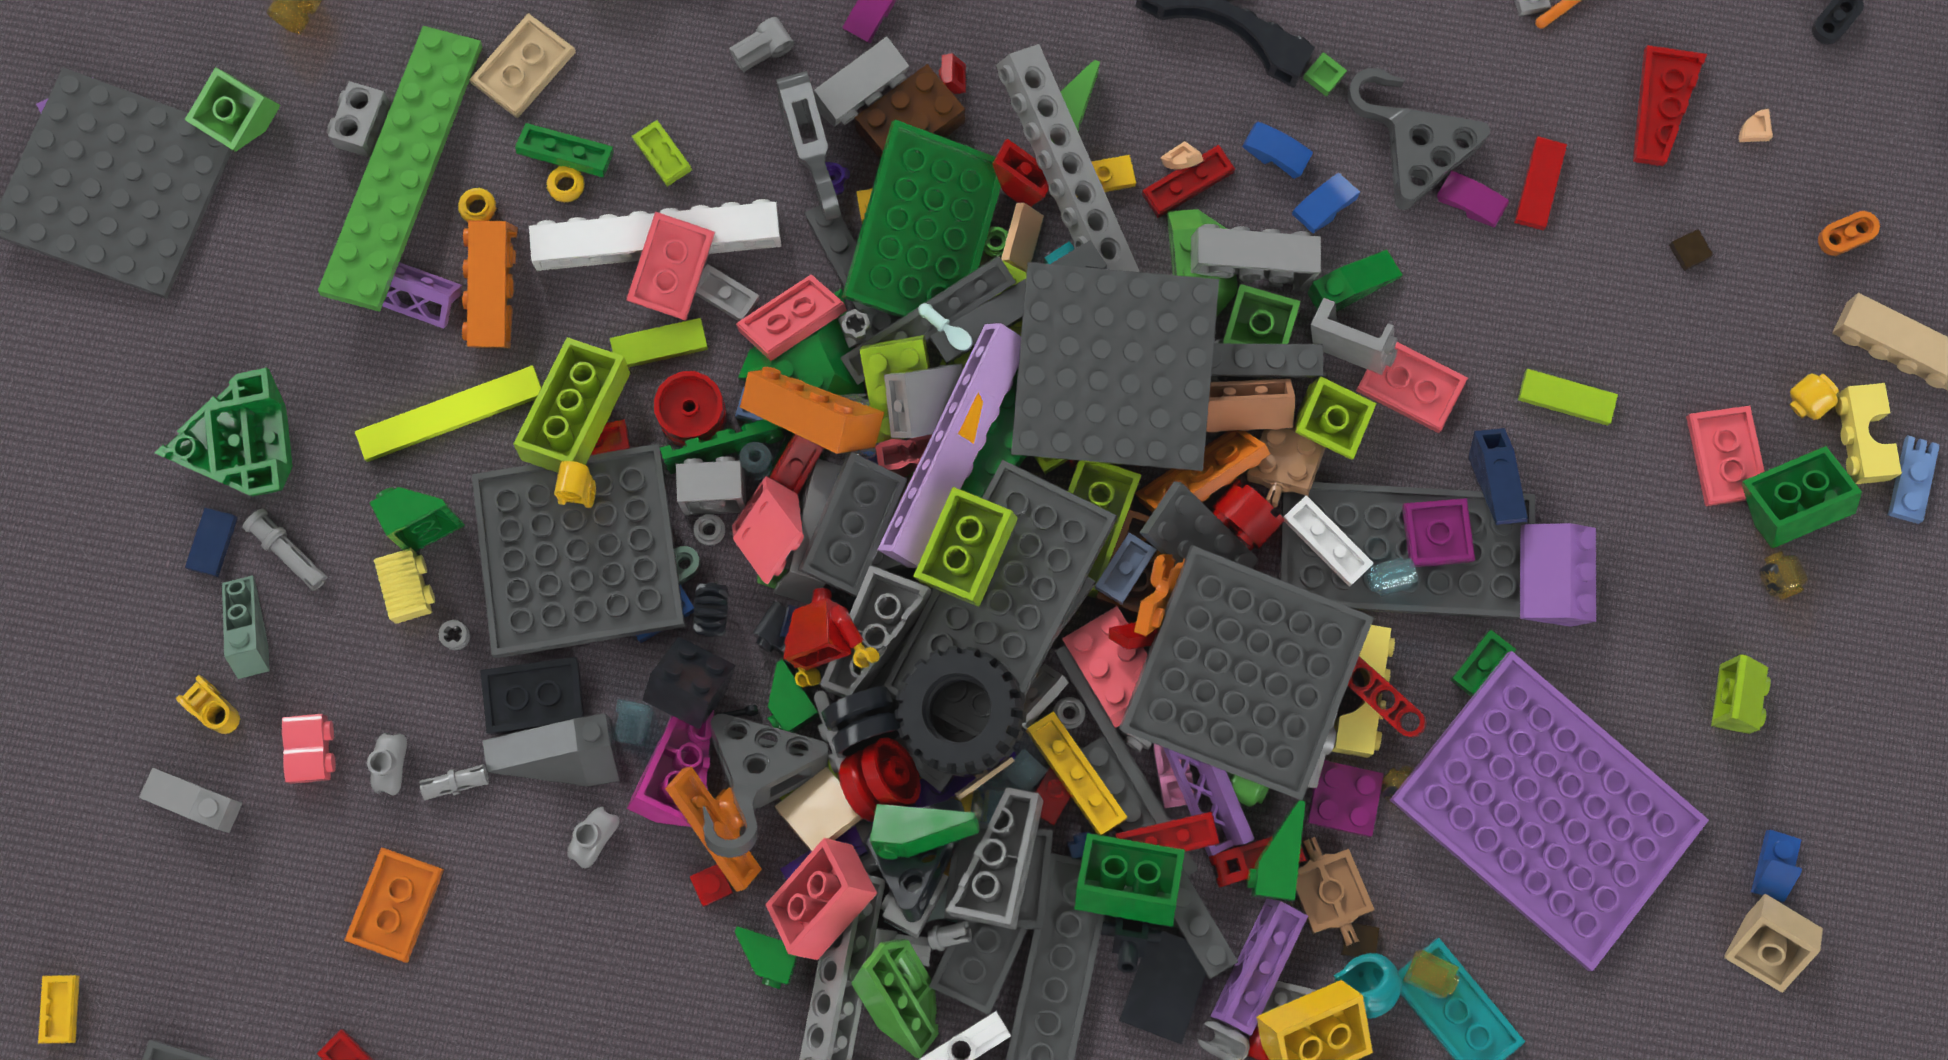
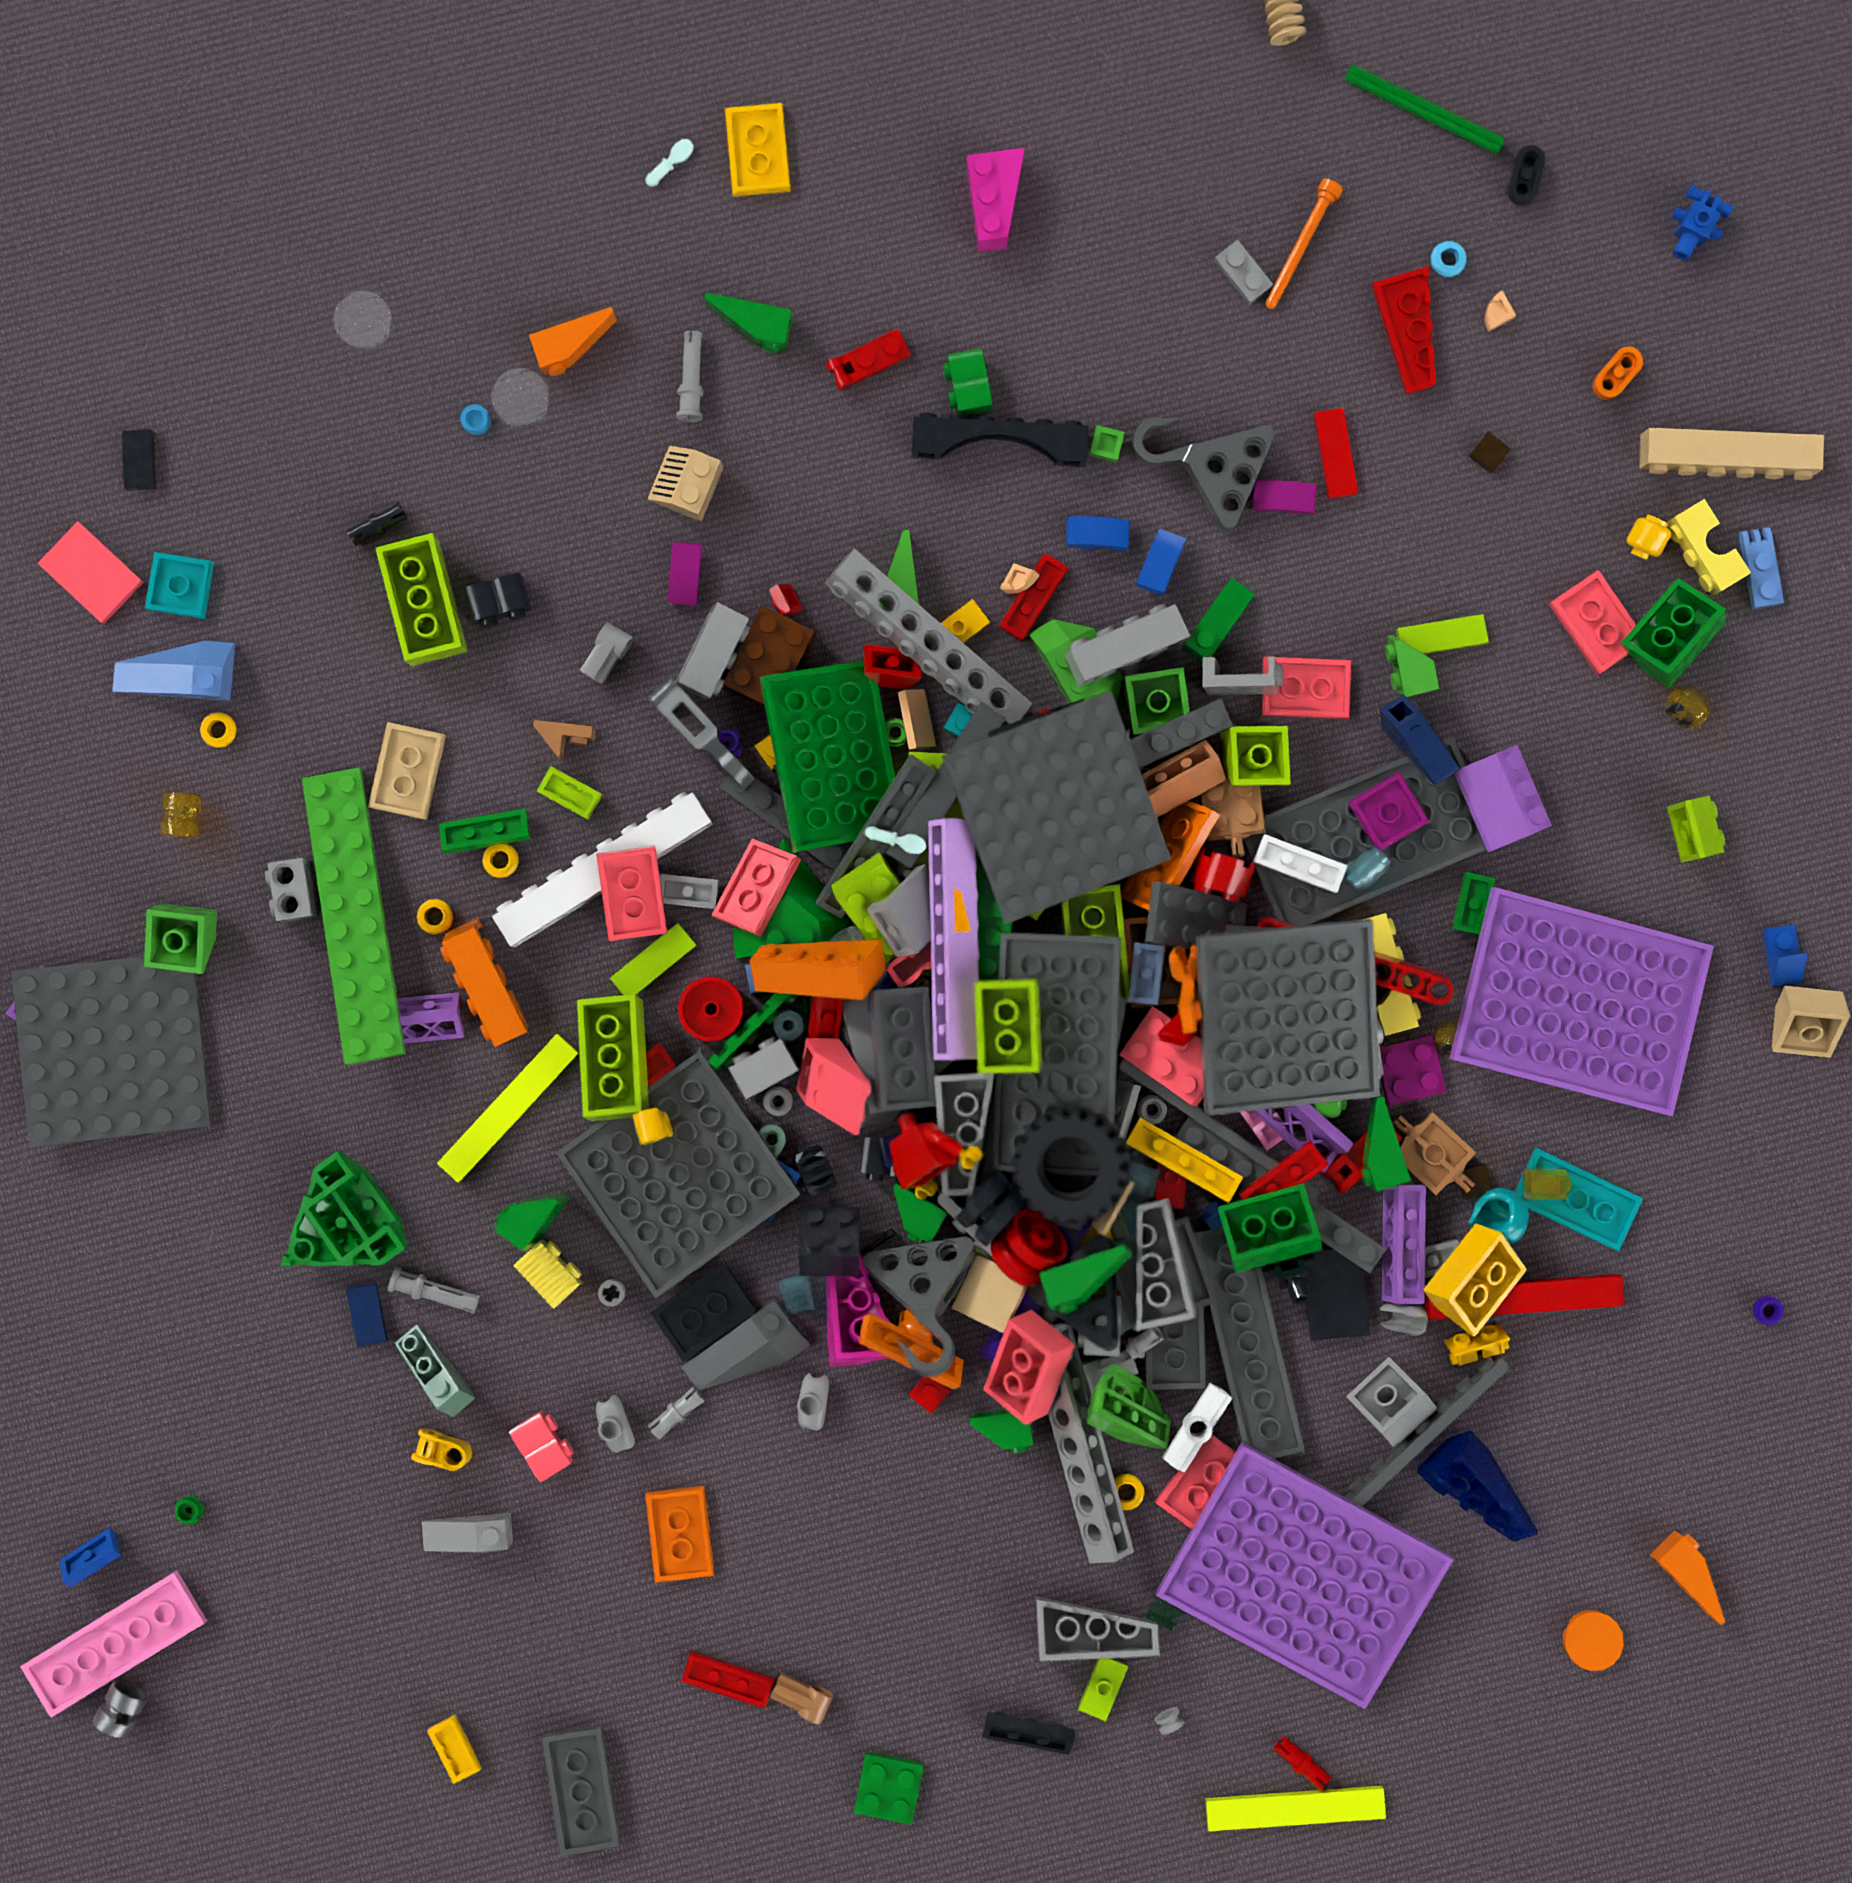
camera: 30 degrees left, 10 degrees up
light grey piece [838,309,874,348] -> none
none -> medium nougat slope [533,720,596,761]
none -> bright green slope [1385,635,1439,697]
none -> medium azure piece [1430,241,1467,277]

